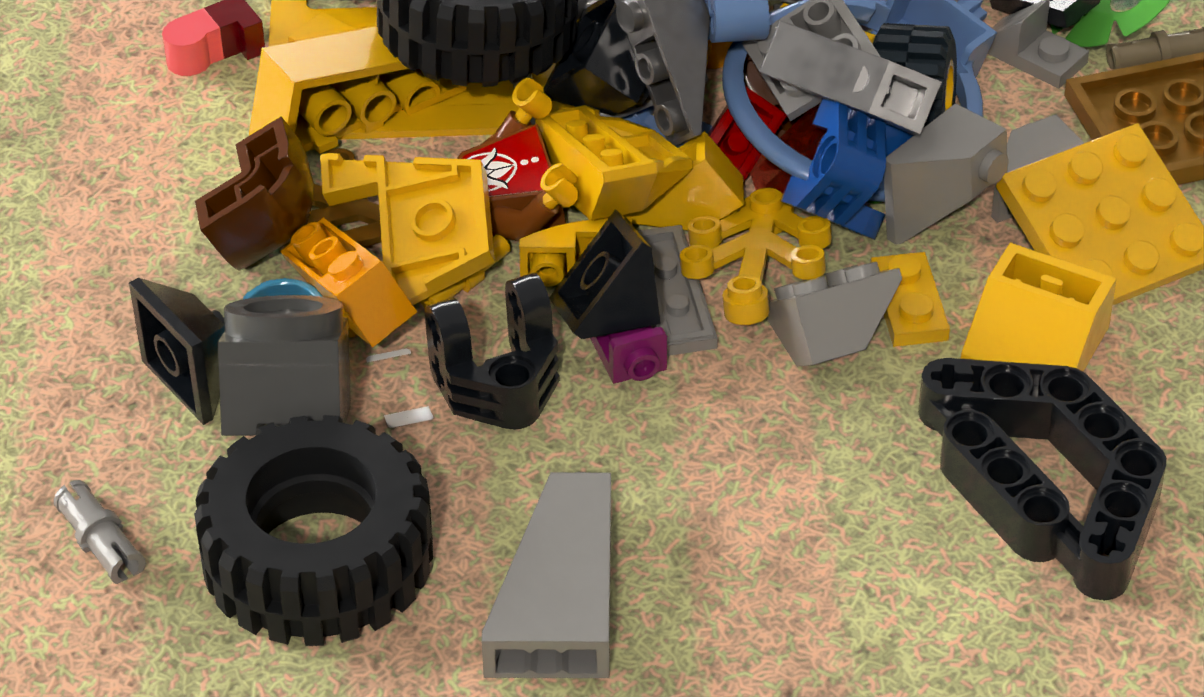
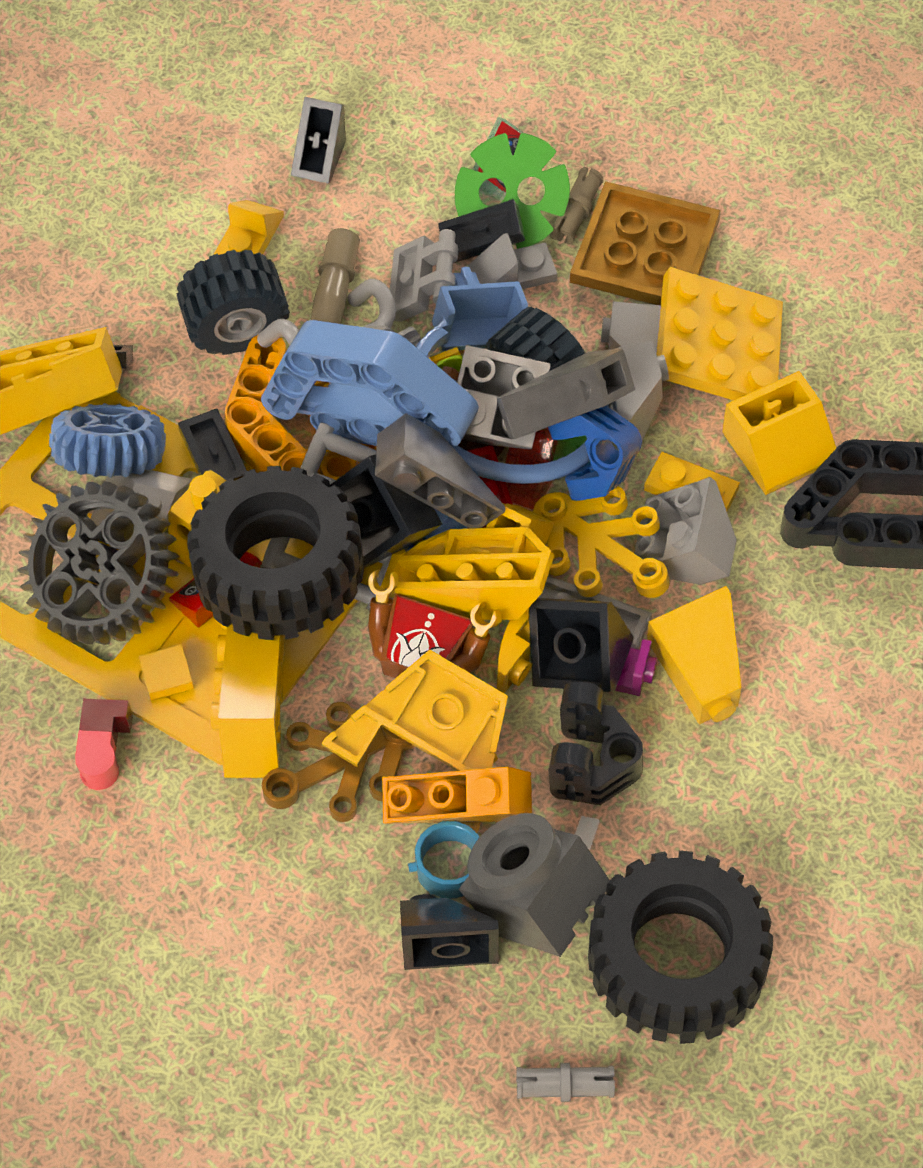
camera: 55 degrees left, 15 degrees up
reddish brown brick [195,116,314,271] -> none
light grey slope [482,472,611,678] -> none
none -> yellow slope [647,586,742,725]

